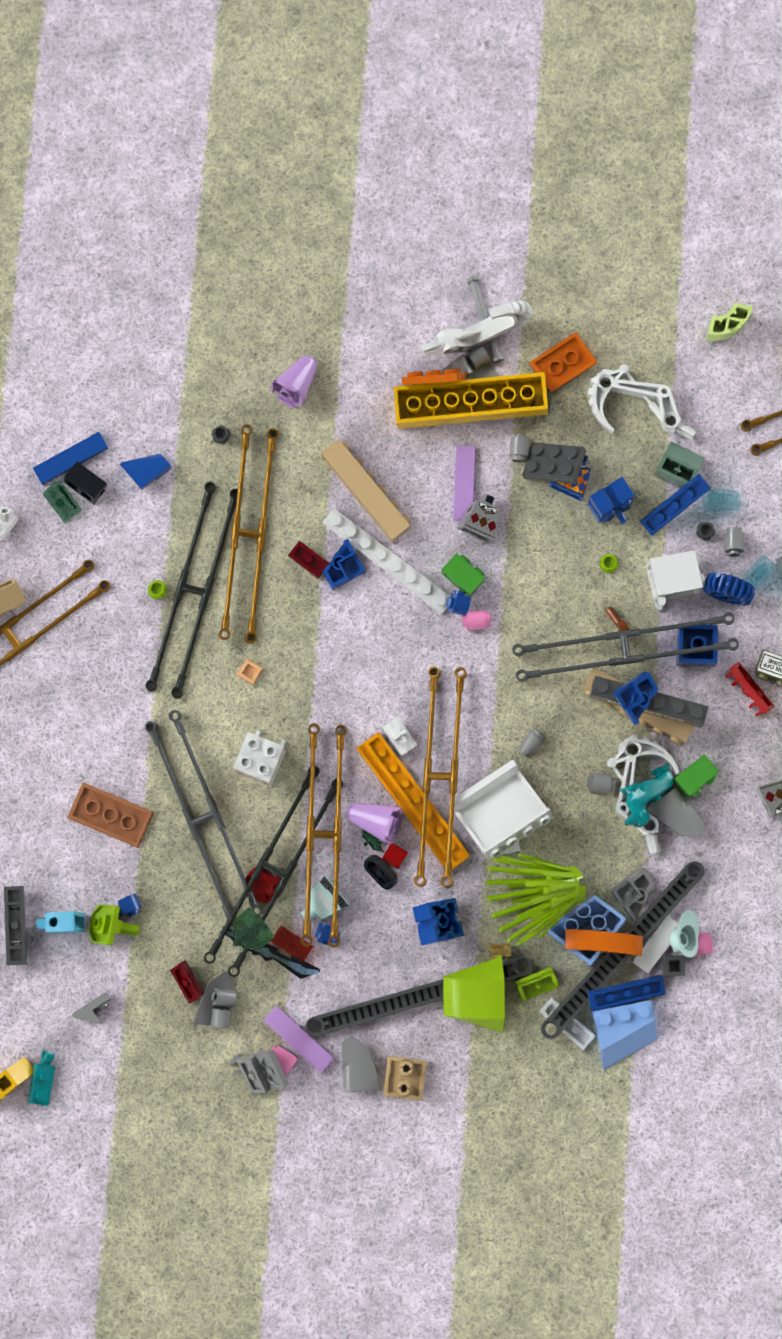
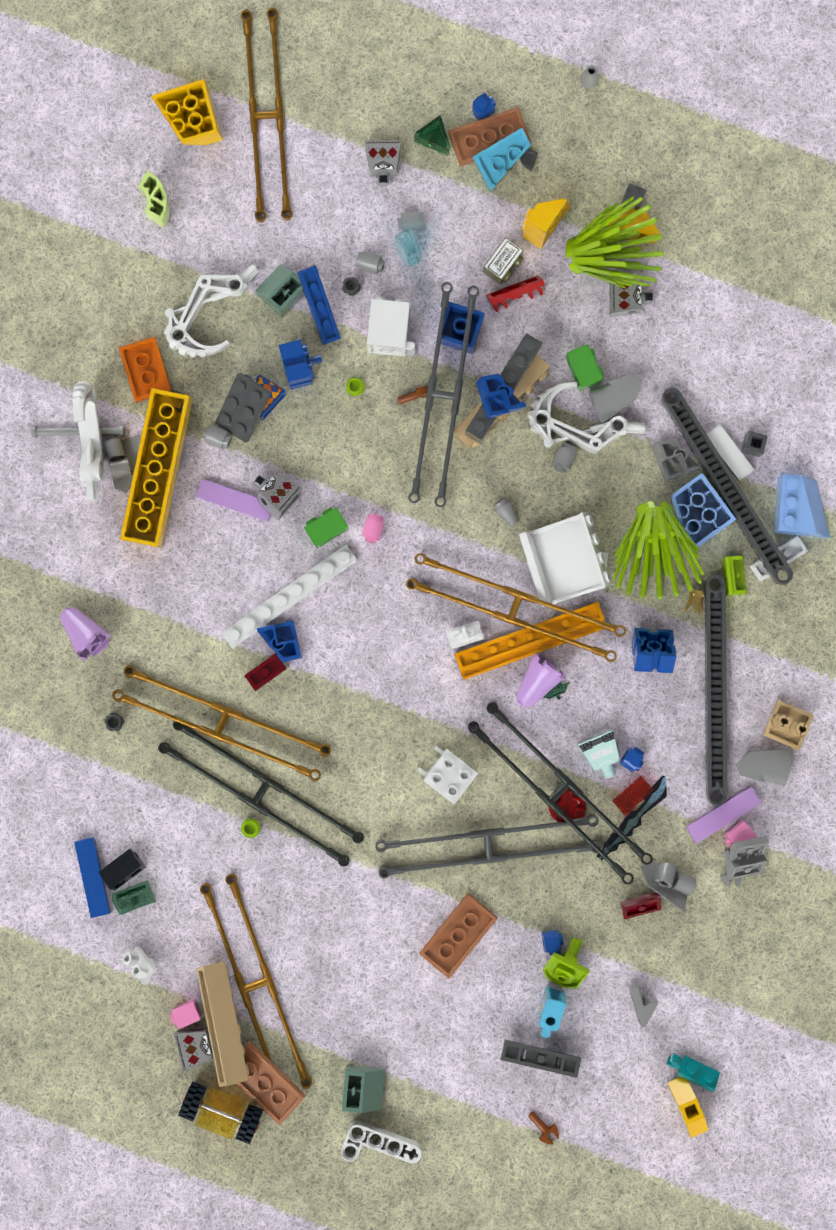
camera: 80 degrees left, 5 degrees up
blue slope [120,454,172,490] -> none
clear green slope [233,907,275,950] -> none
light nougat tile [237,659,263,685] -> none
pearl gold bar [300,723,347,948] -> none
tan brick [321,439,411,543] -> none
black plate [364,855,398,890] -> none
red tile [382,843,408,869] -> none
orange plate [401,368,466,385] -> none
lime wedge [443,955,505,1033] -> none
blue plate [446,590,471,615] -> none
orange slope [564,929,643,956] -> none
blue tile [588,974,665,1011] -> none
teal animal [620,763,674,828] -> none
light aqua piece [670,910,699,958] -> none
bright pink plate [696,933,713,955] -> none
clear light blue slope [701,489,741,513] -> none
blue gear [703,572,755,606] -> none

